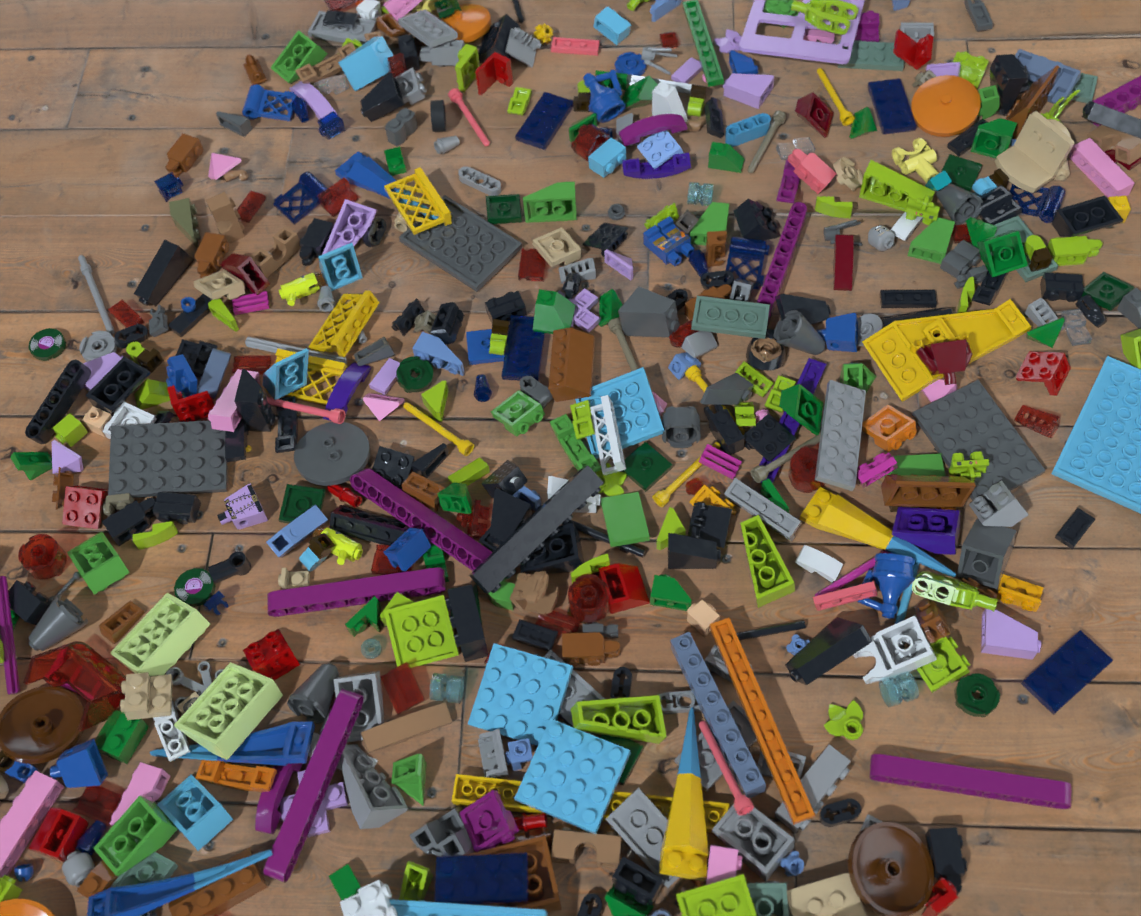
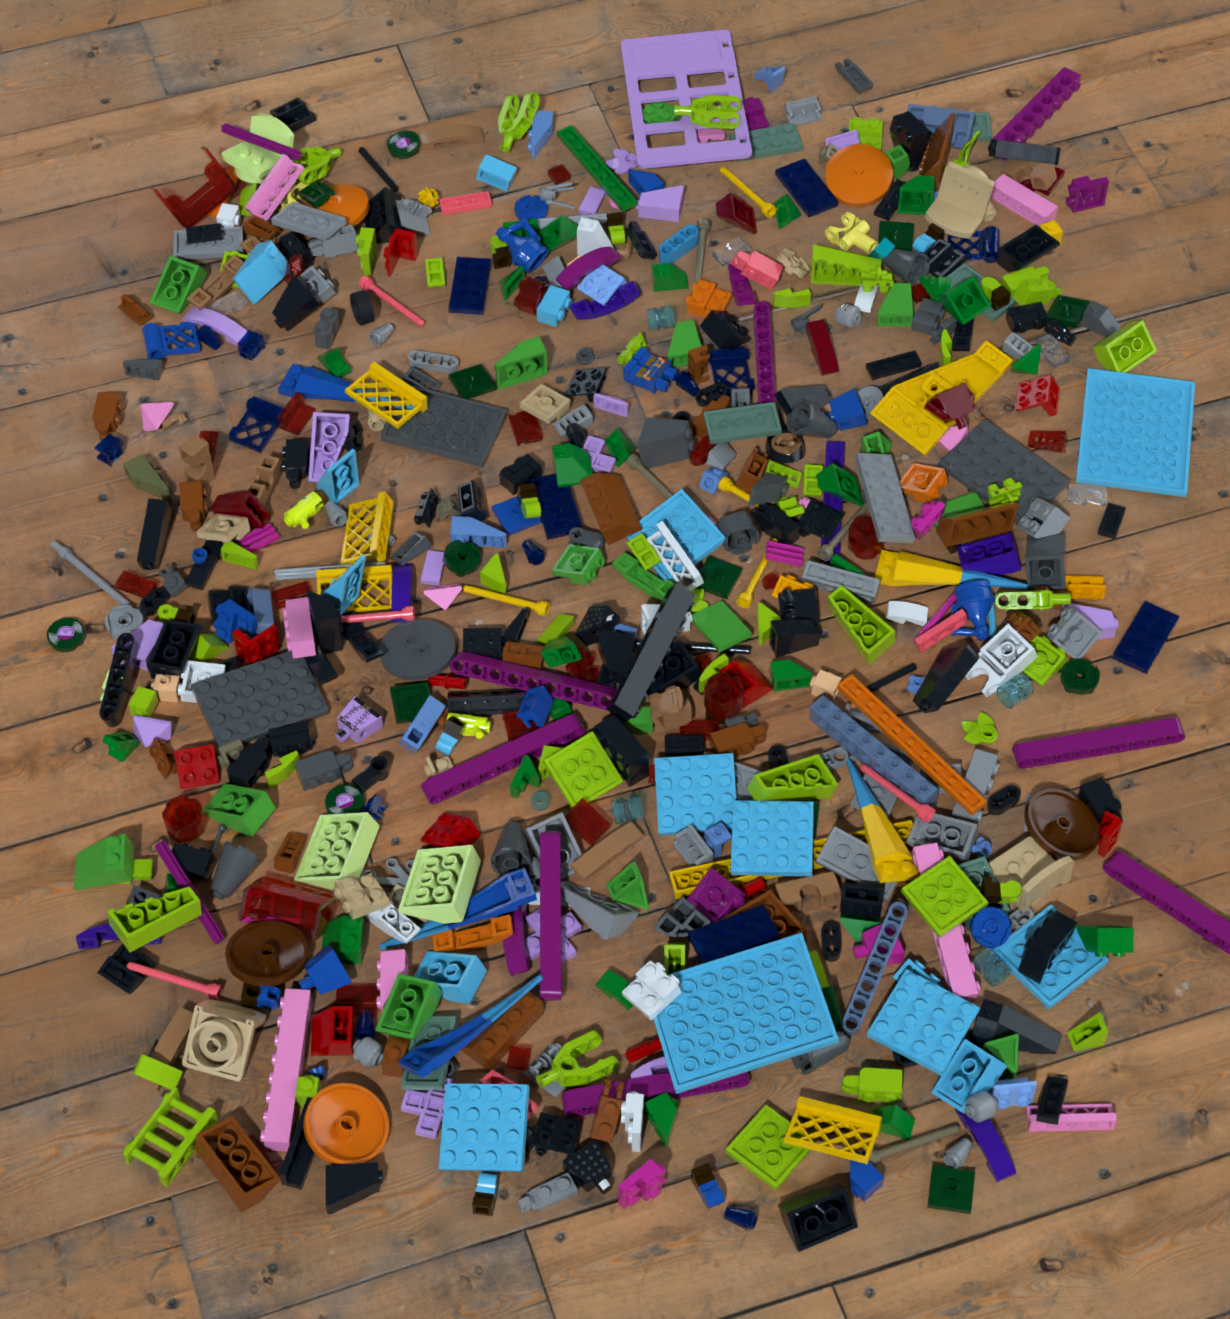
camera: 25 degrees left, 5 degrees down
dark brown leg [676,210,699,234] -> none
red bracket [893,29,934,70] -> none
none -> dark grey hinge [294,751,353,791]
none -> dark grey slope [402,366,442,391]
none -> orange plate [685,279,732,318]
none -> clear red plate [695,654,712,673]
none -> dark orange hinge [734,447,769,494]
none -> lime hinge [1013,278,1062,306]
none -> light grey plate [1047,607,1103,659]
none -> clear slope [1067,484,1108,506]

